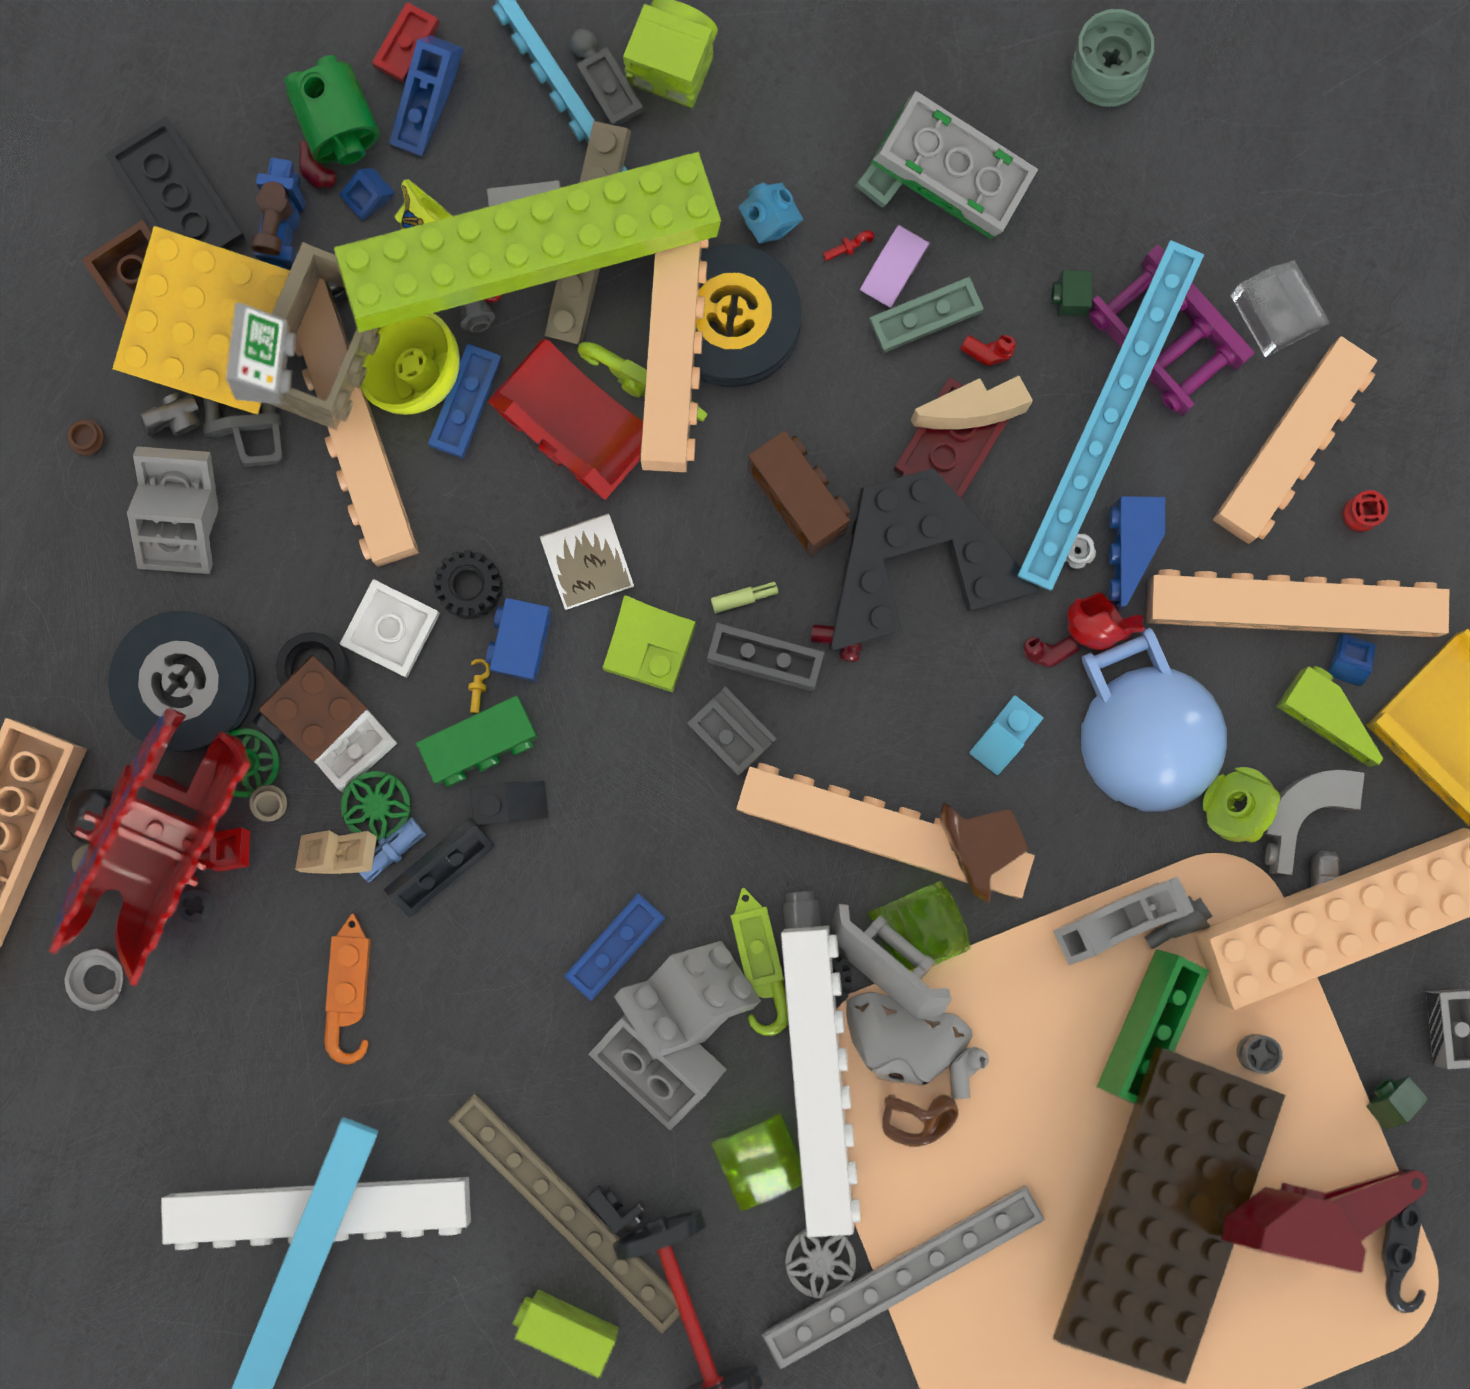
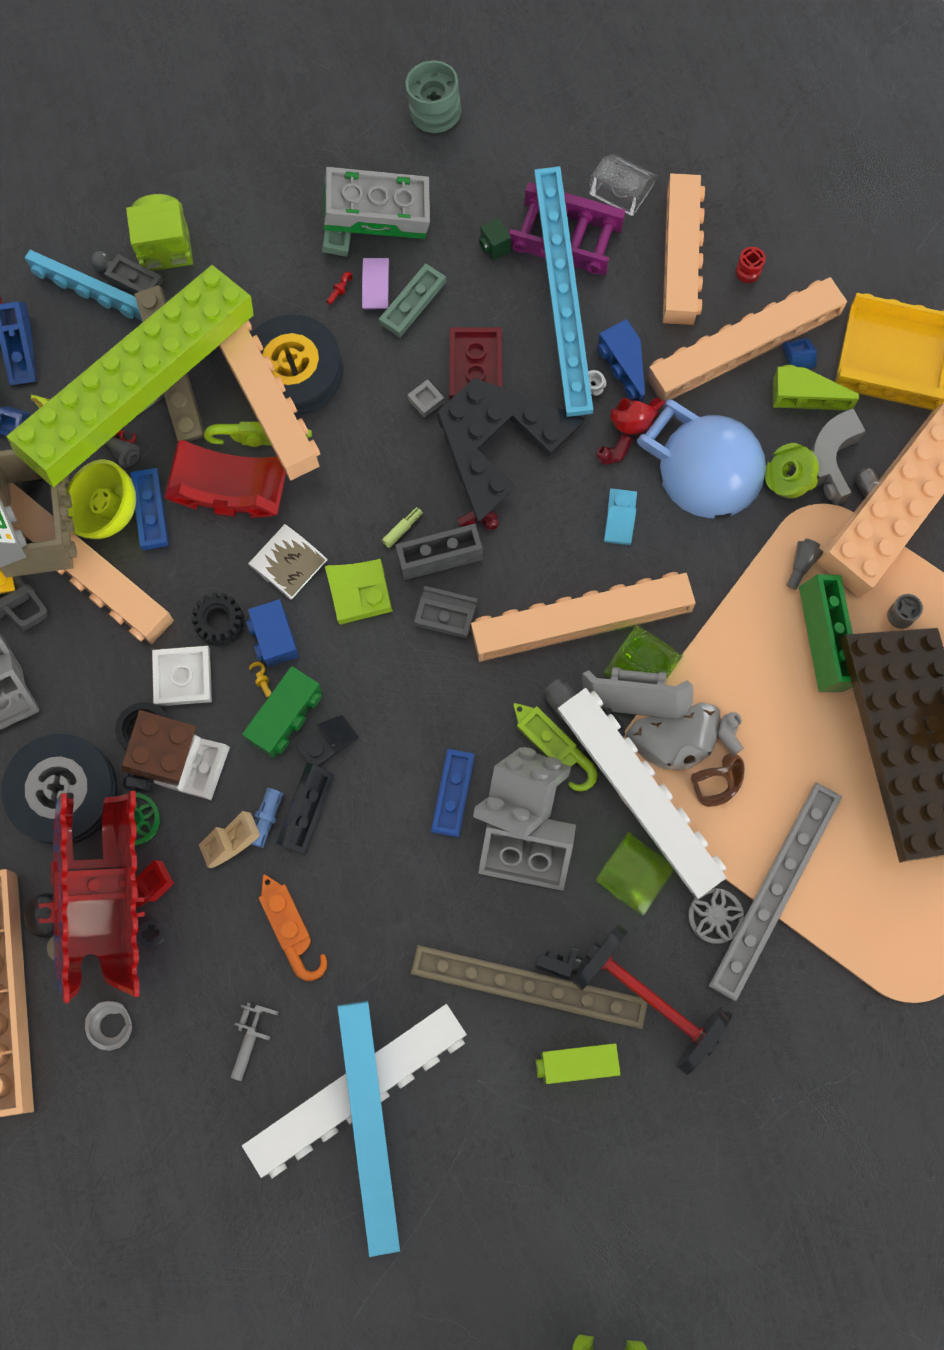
camera: 30 degrees left, 10 degrees down
dark tan plate [249,784,287,822] -> none
green wheel [341,771,411,840] -> none
dark azure brick [738,182,804,244] -> none
reddish brown brick [748,430,850,558] -> none
tan slope [911,376,1033,429] -> none
reddish brown piece [940,802,1028,903] -> none
red arm [960,335,1016,366] -> none
light grey arch [1053,876,1194,965] -> none
none -> light grey piece [230,1002,279,1081]
none -> light grey plate [407,379,445,418]

